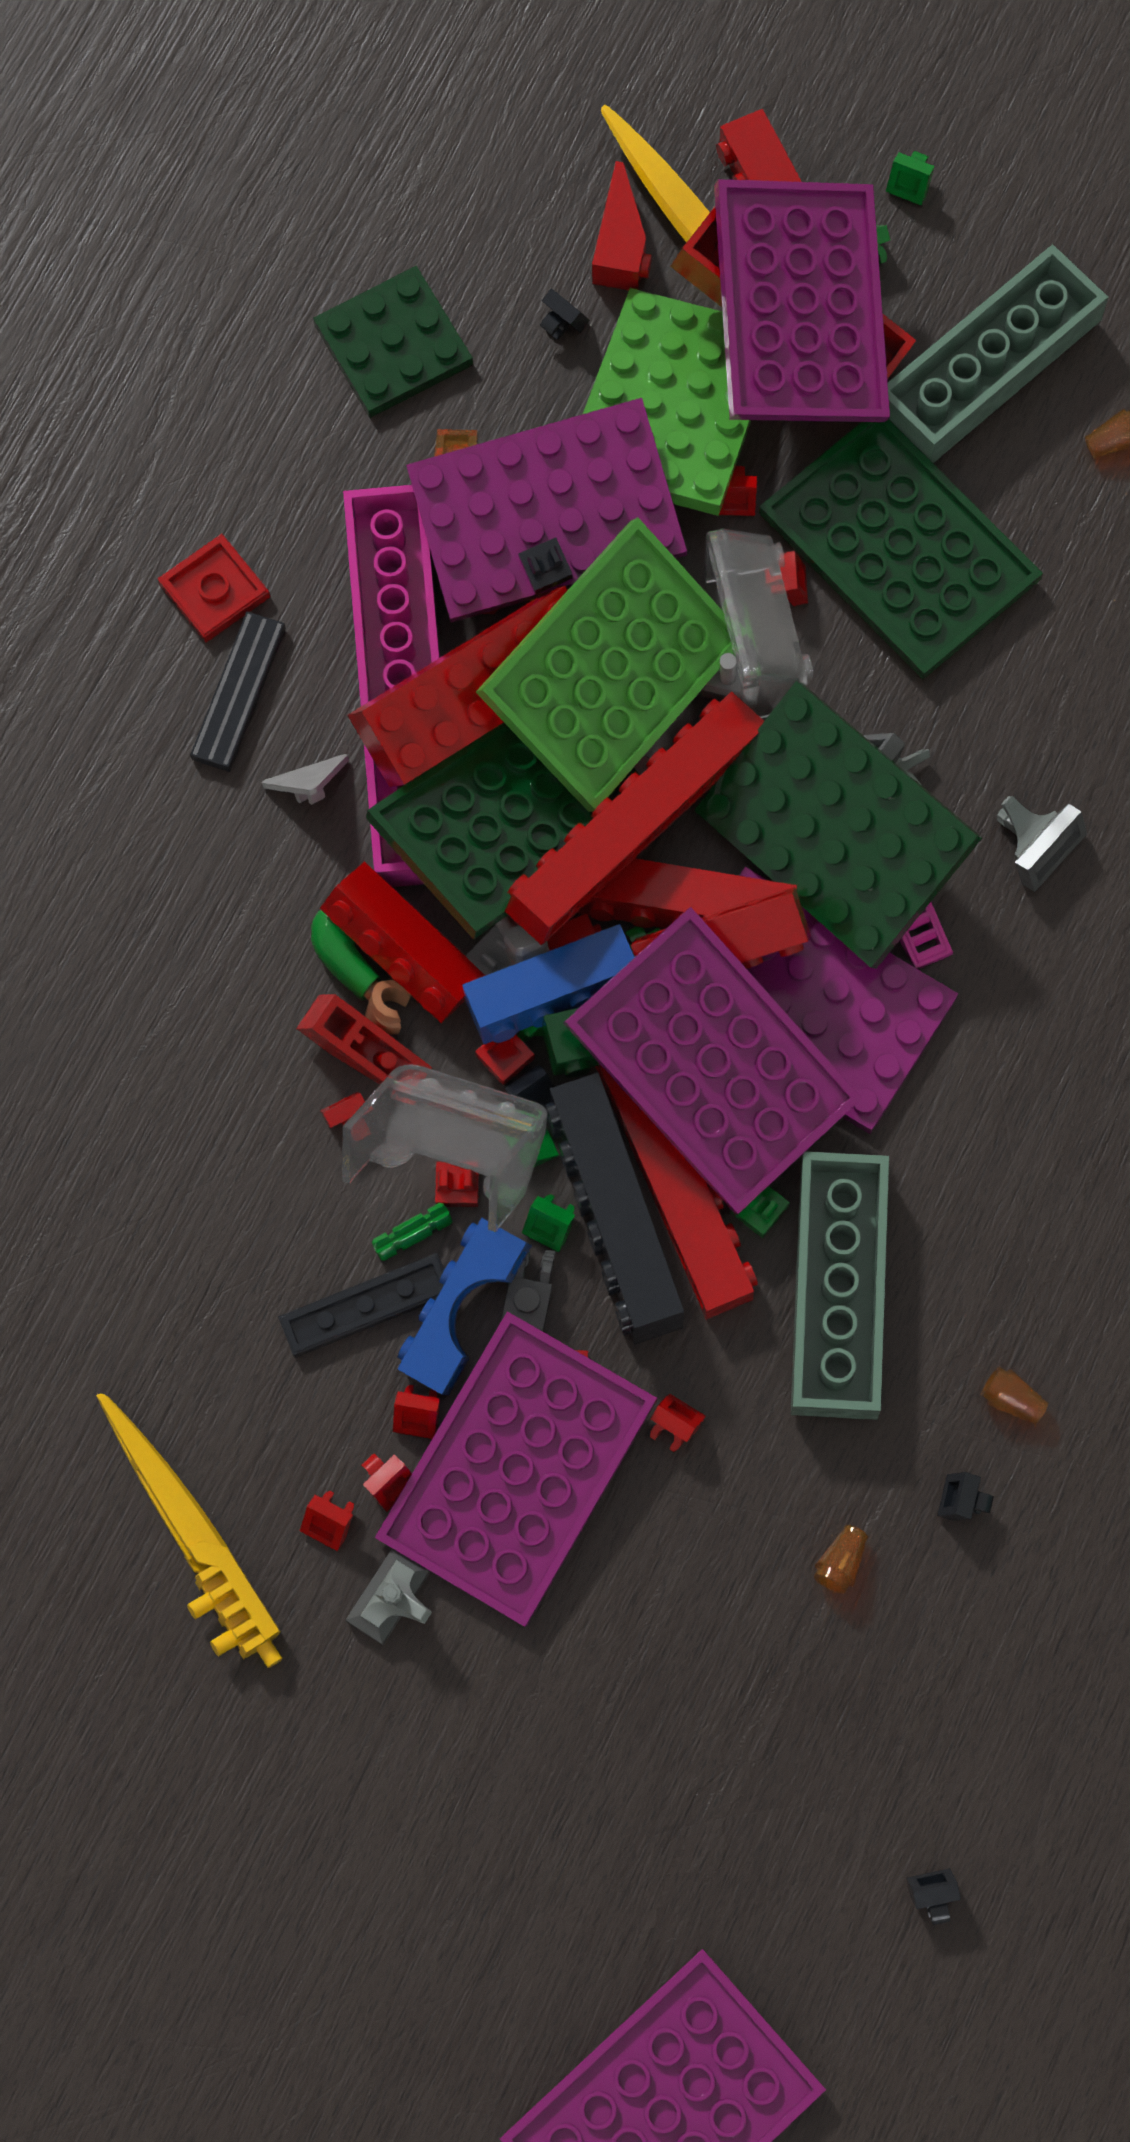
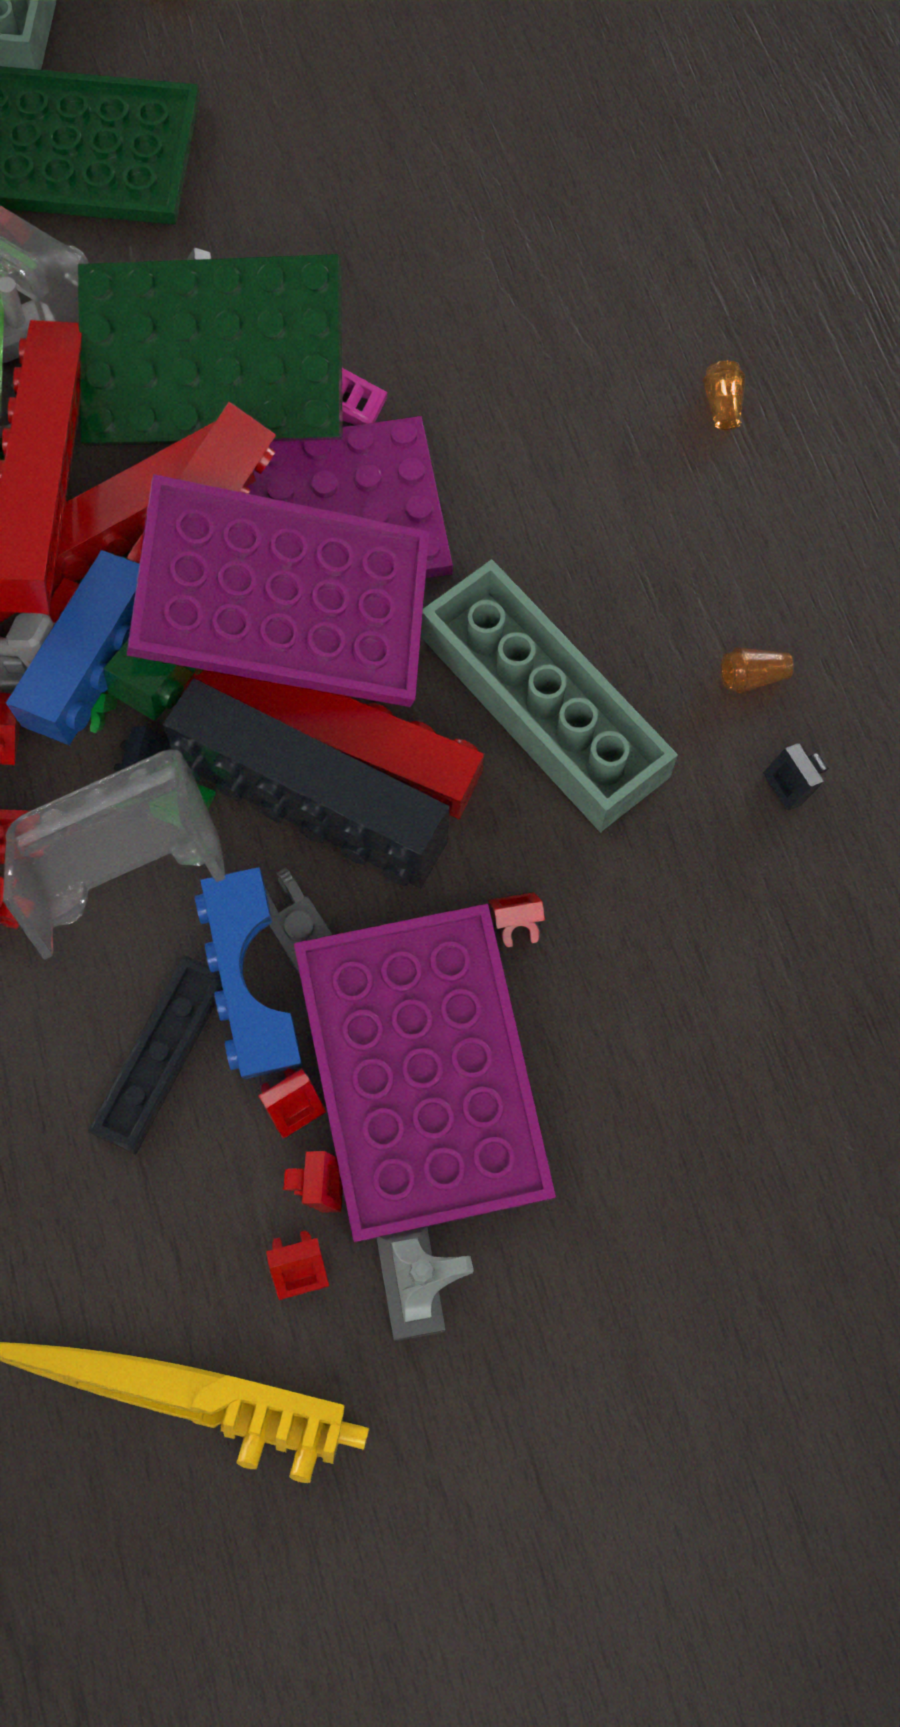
camera: 50 degrees left, 5 degrees down
green axle [372,1203,452,1261] -> none
red tile [435,1162,479,1207] -> none
red tile [475,1035,535,1086] -> none
green tile [522,1194,575,1252] -> none
green tile [730,1186,790,1238] -> none
clear orange cone [814,1525,868,1594] -> none
dark grey piece [997,796,1088,892] -> none

